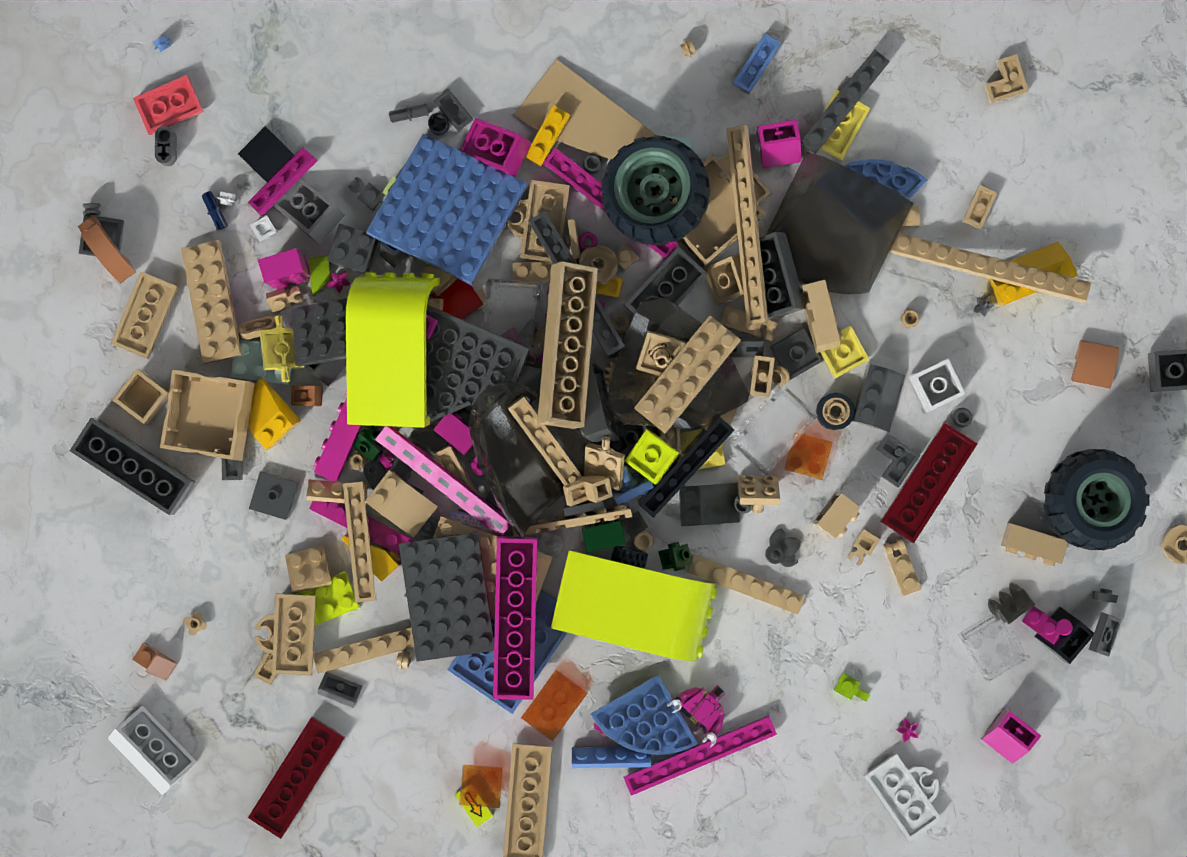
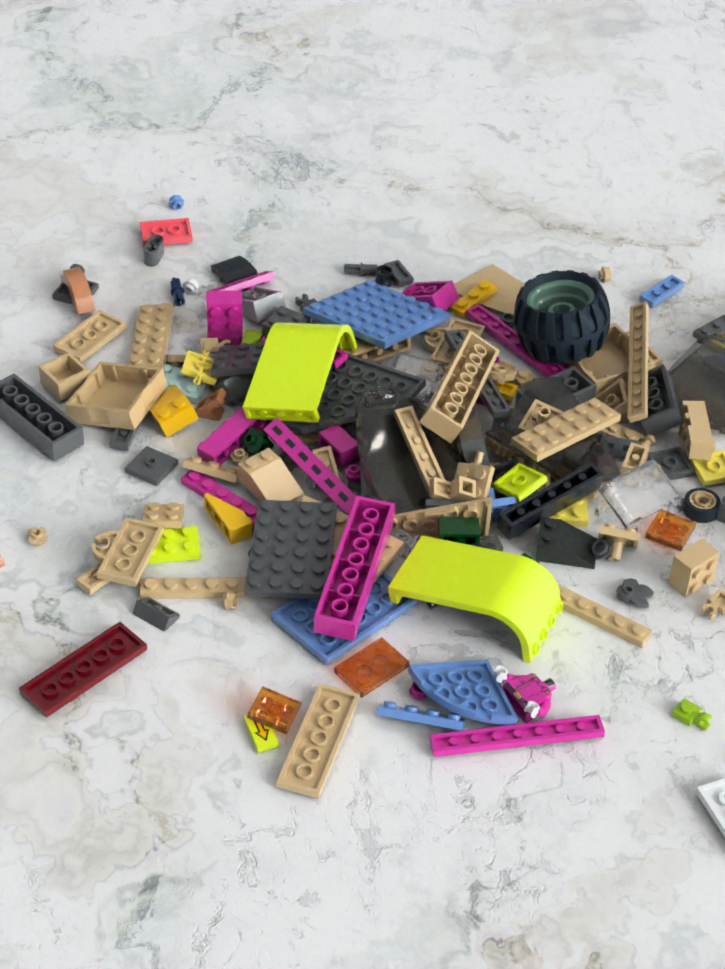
camera: 10 degrees right, 45 degrees down
tan plate [343,482,376,603] -> none
dark pink slope [756,119,802,169] -> none

